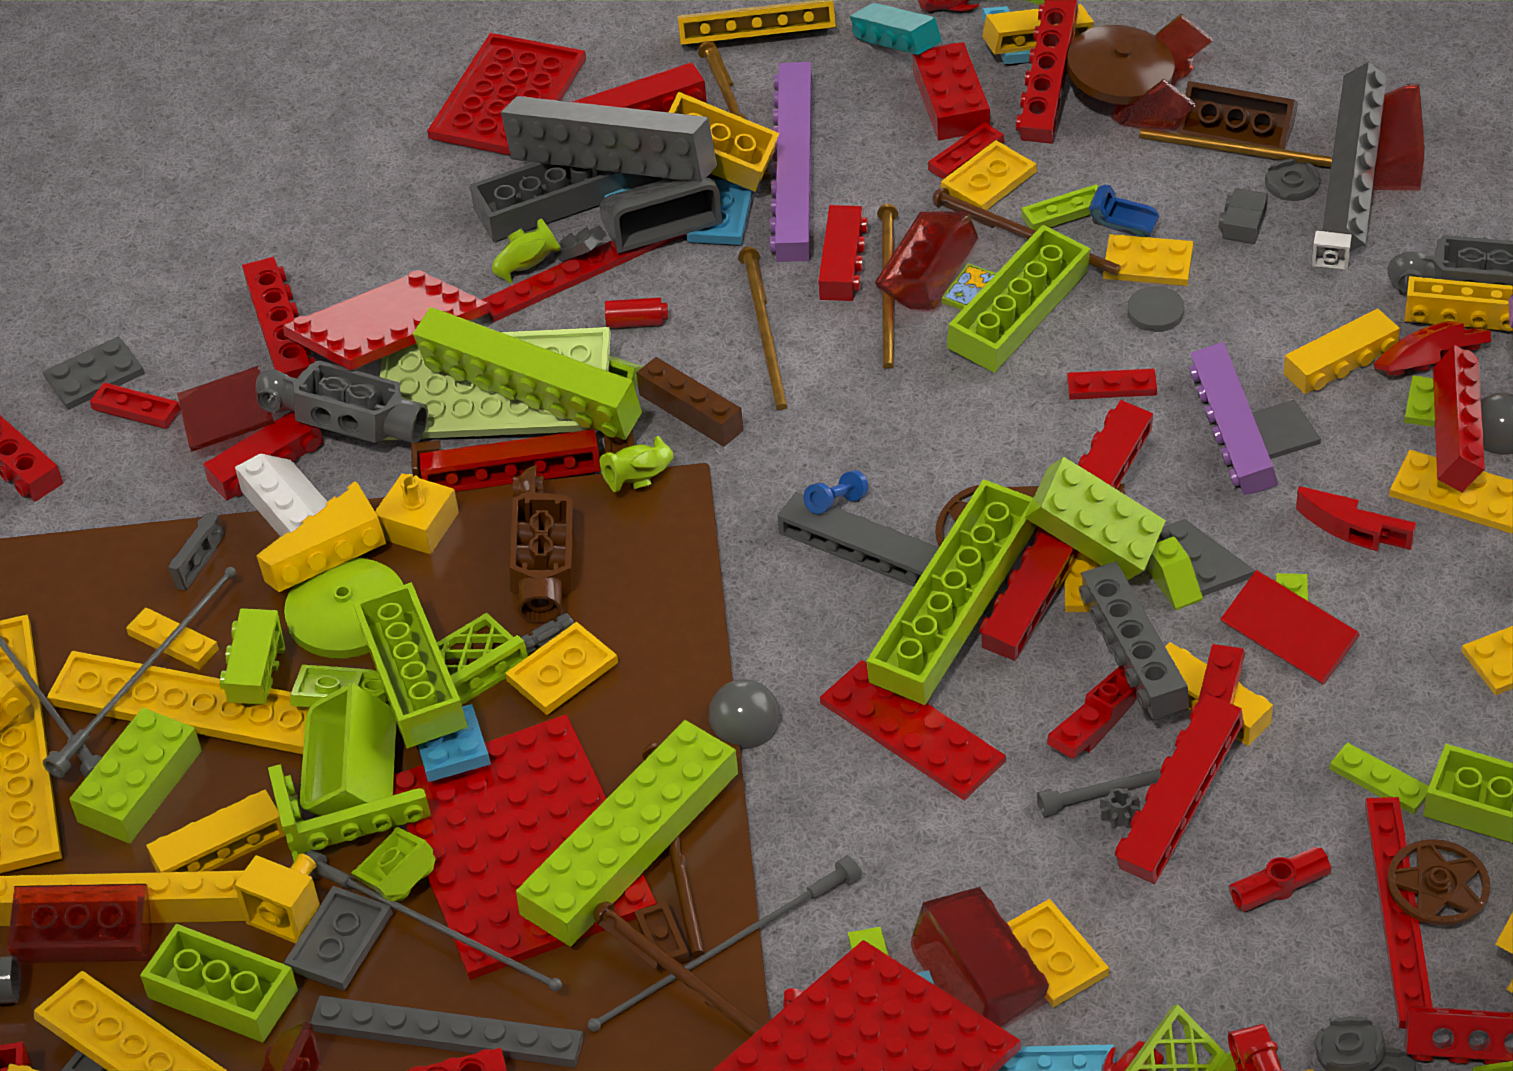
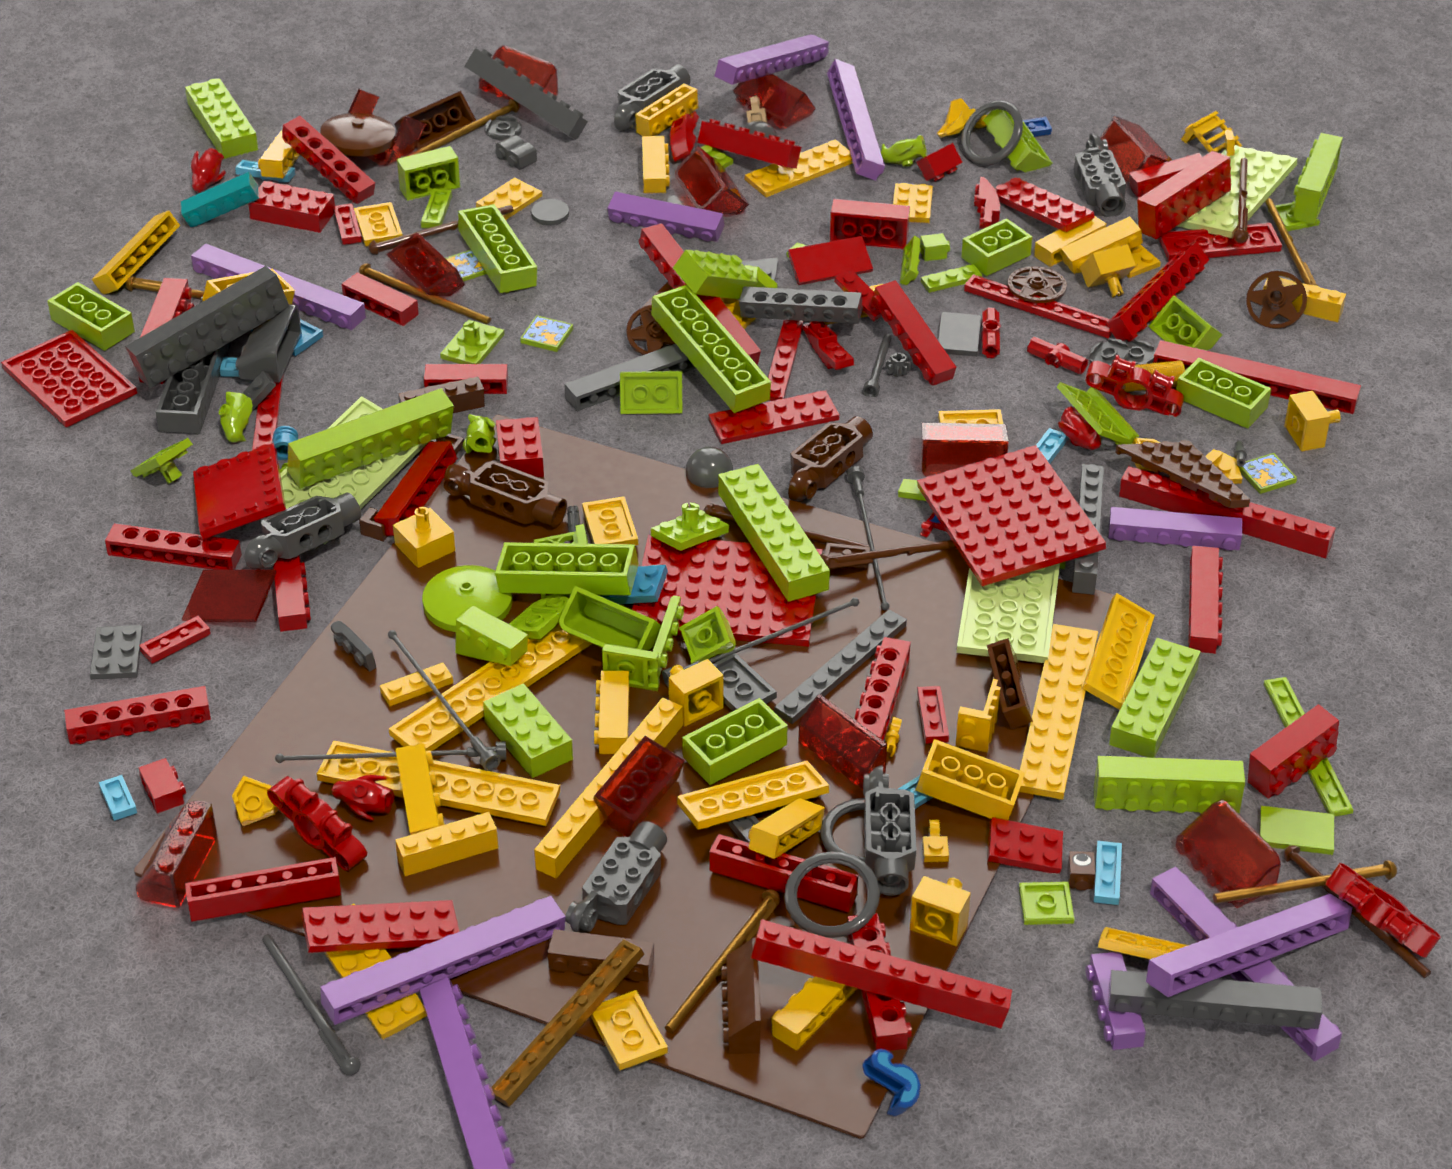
camera: 65 degrees left, 5 degrees down
white slope [235,453,328,537] -> none
yellow wedge [256,481,386,592] -> none
red brick [605,297,669,329] -> none
pearl gold bar [738,246,787,410] -> none
blue wheel [803,470,868,514] -> none
red plate [1067,368,1157,400] -> none
blue animal [1089,184,1159,237] -> none
red slope [1296,486,1416,552] -> none
white piece [1312,231,1352,270] -> none
none -> lime brick [47,282,135,351]
none -> lime plate [130,438,193,484]
none -> dark azure piece [272,426,298,460]
none -> lime brick [397,146,460,201]
none -> brick [424,364,508,394]
none -> lime plate [440,320,504,364]
none -> brick [496,417,544,478]
none -> tile [520,315,573,352]
none -> lime plate [620,371,683,414]
none -> lime plate [651,503,729,551]
none -> clear red windscreen [675,146,749,215]
none -> red plate [768,320,805,401]
none -> reddish brown brick [788,416,873,501]
none -> red brick [830,199,910,249]
none -> lime plate [900,236,921,285]
none -> lime brick [920,233,950,261]
none -> tile [938,312,981,357]
none -> red piece [1027,336,1088,374]

